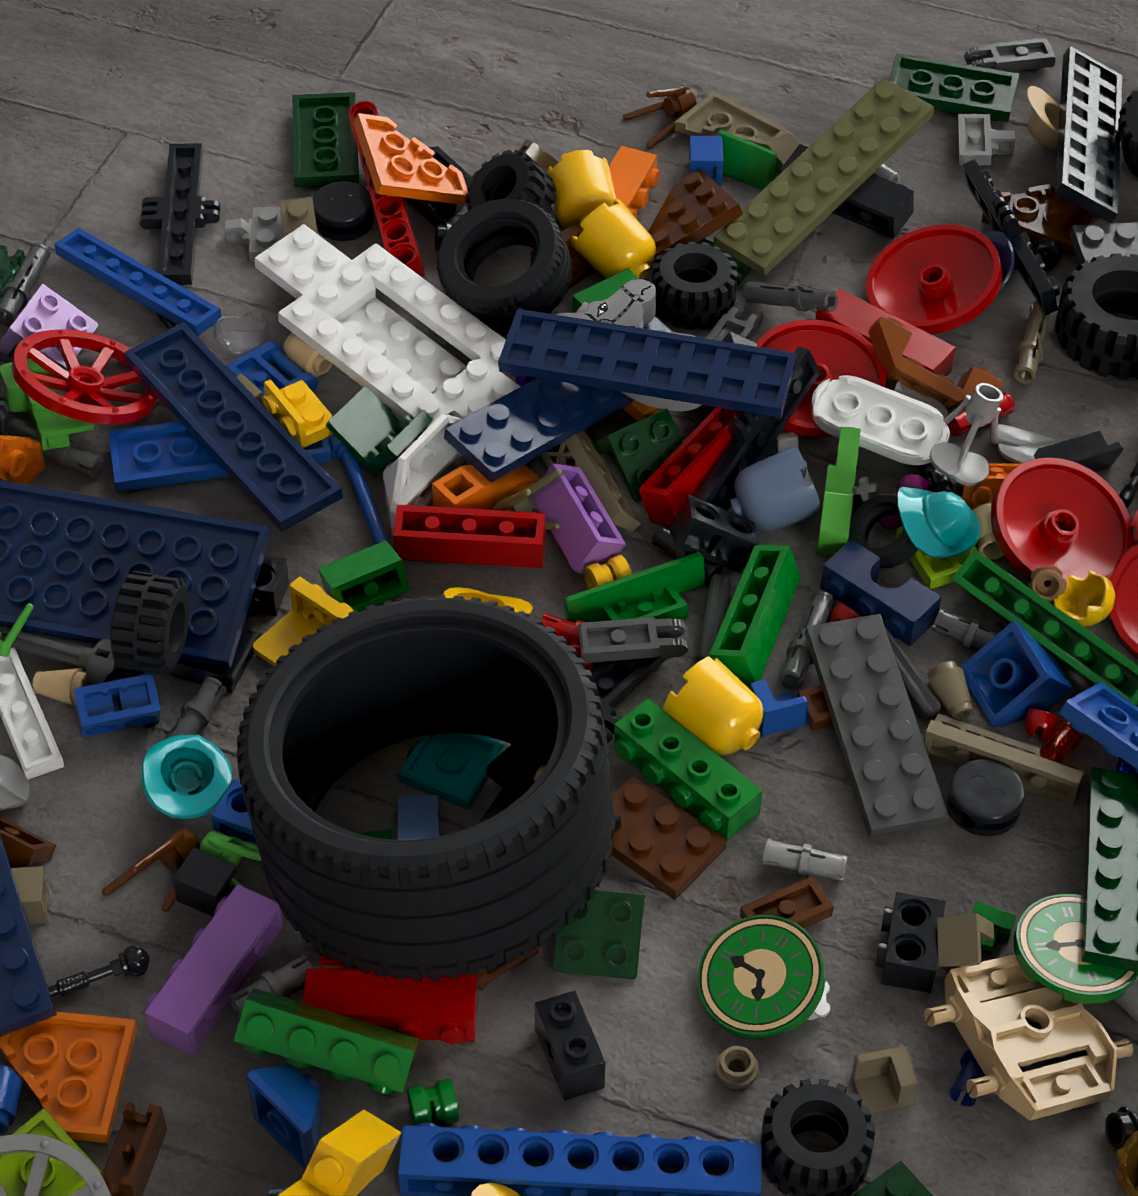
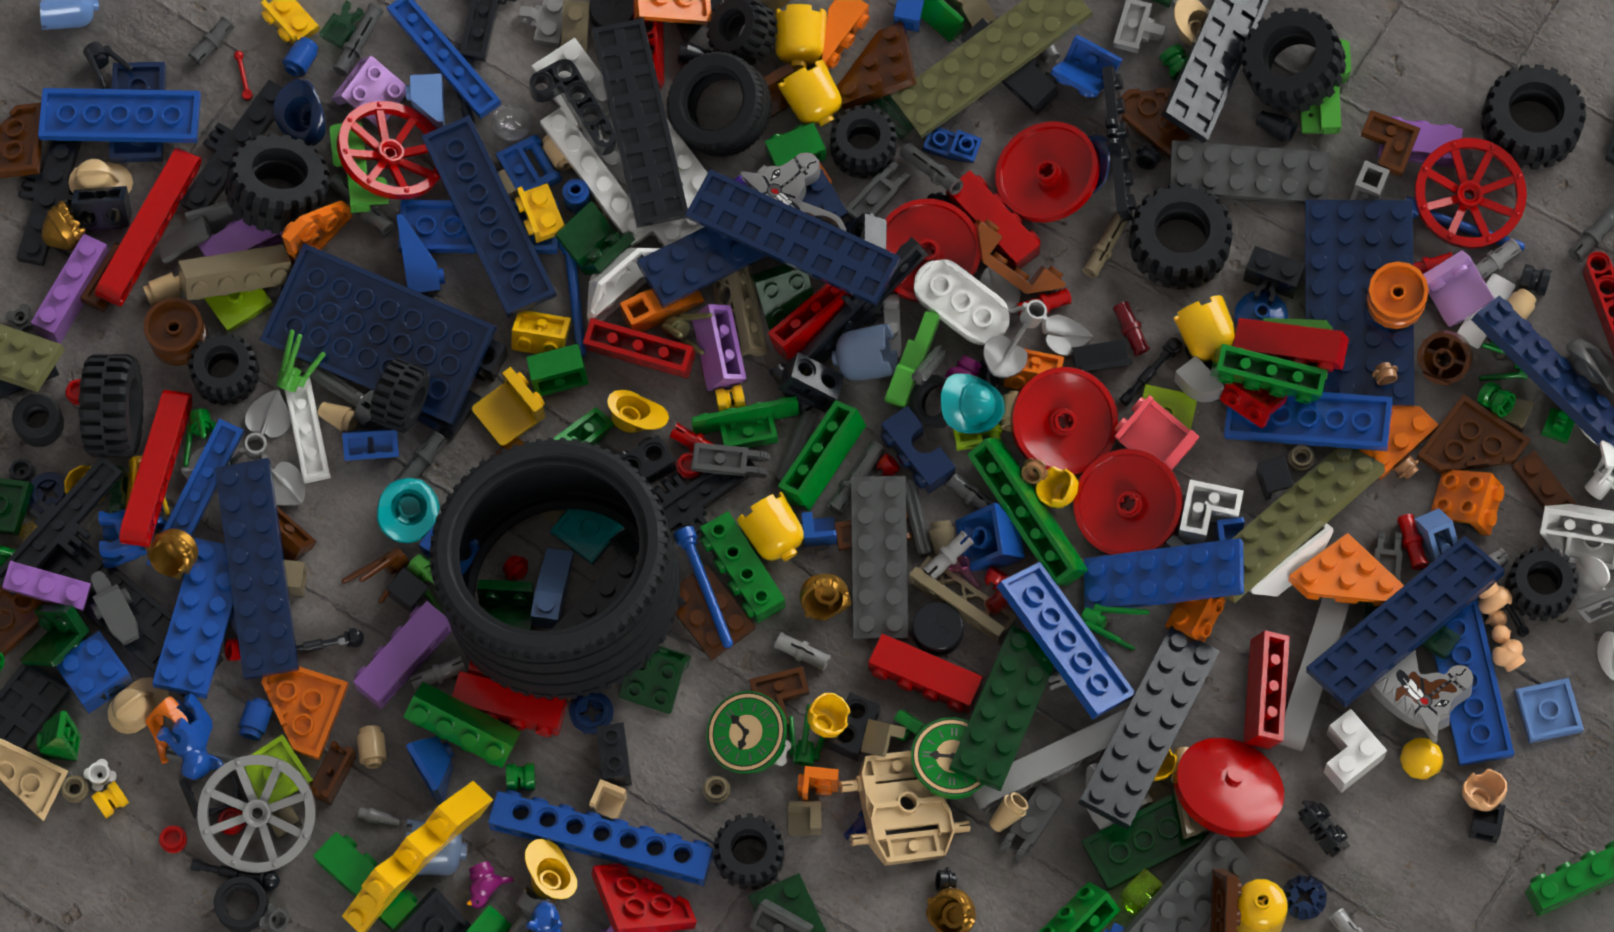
camera: 15 degrees right, 20 degrees up
none -> tan brick [357,725,387,769]
none -> blue slope [396,214,446,293]
none -> medium blue slope [406,74,445,129]
none -> red plate [503,555,528,581]
none -> yellow bracket [511,310,571,354]
none -> black beam [529,59,616,156]
none -> blue brick [562,179,591,213]
none -> dark blue gear [569,692,614,735]
none -> tan panel [589,779,628,821]
none -> black plate [591,18,688,228]
none -> blue piece [673,526,733,648]
none -> green plant [788,704,826,766]
none -> orange bracket [797,766,839,801]
none -> pearl gold hair [799,573,851,621]
none -> yellow hair [807,693,850,738]
none -> red brick [868,634,983,713]
none -> blue slope [922,127,982,163]
none -> light grey pin [923,531,974,580]
none -> clear pink hand [949,555,981,589]
none -> blue bracket [1050,35,1123,98]
none -> dark red pin [1113,301,1150,356]
none -> green wheel [1159,44,1186,81]

